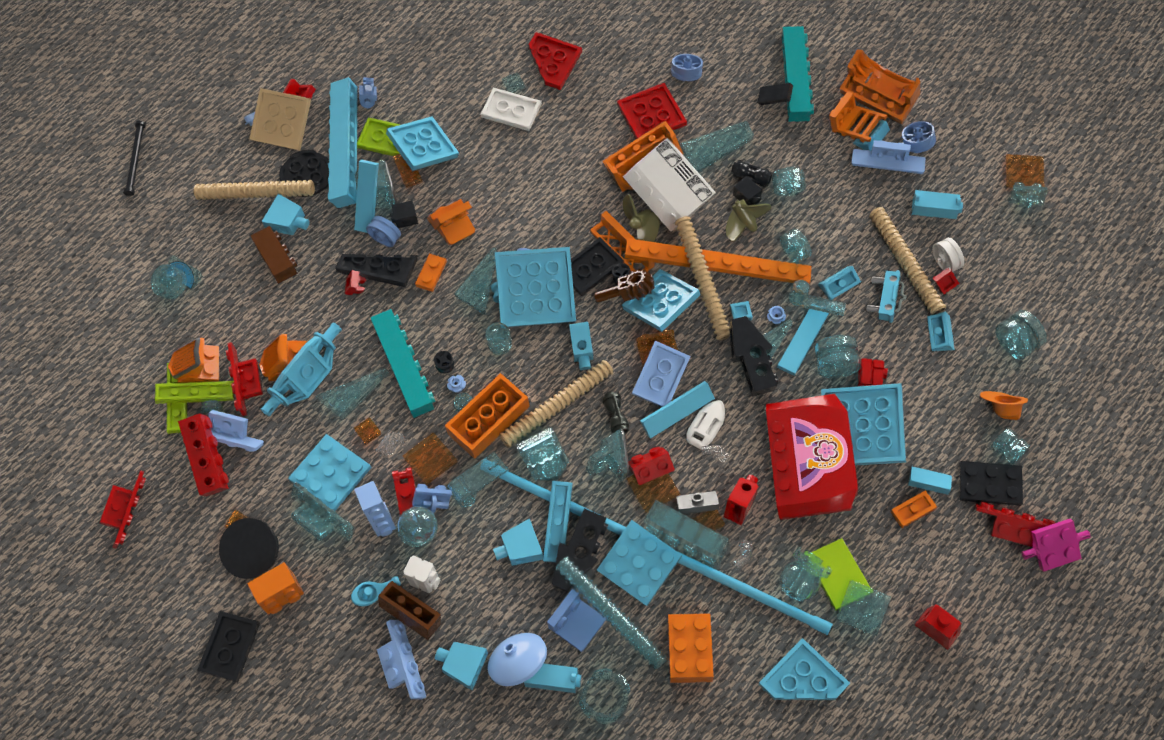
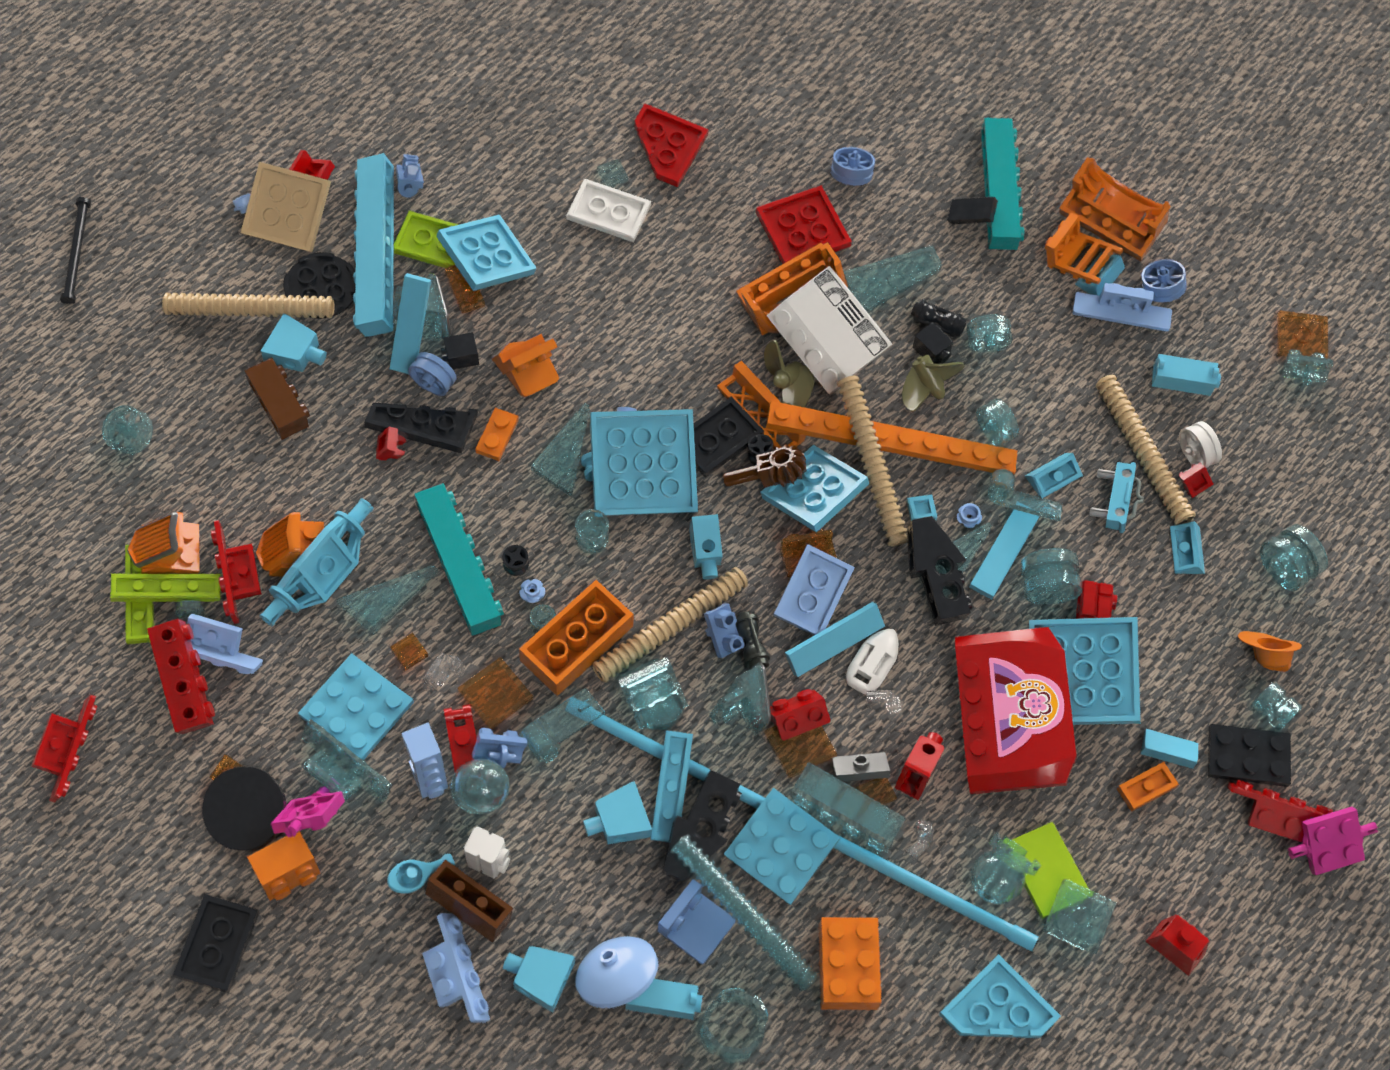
camera: 10 degrees left, 0 degrees up
slope [164,255,204,291] -> none
none -> dark pink plate [271,786,345,838]
none -> medium blue hips [704,603,745,658]

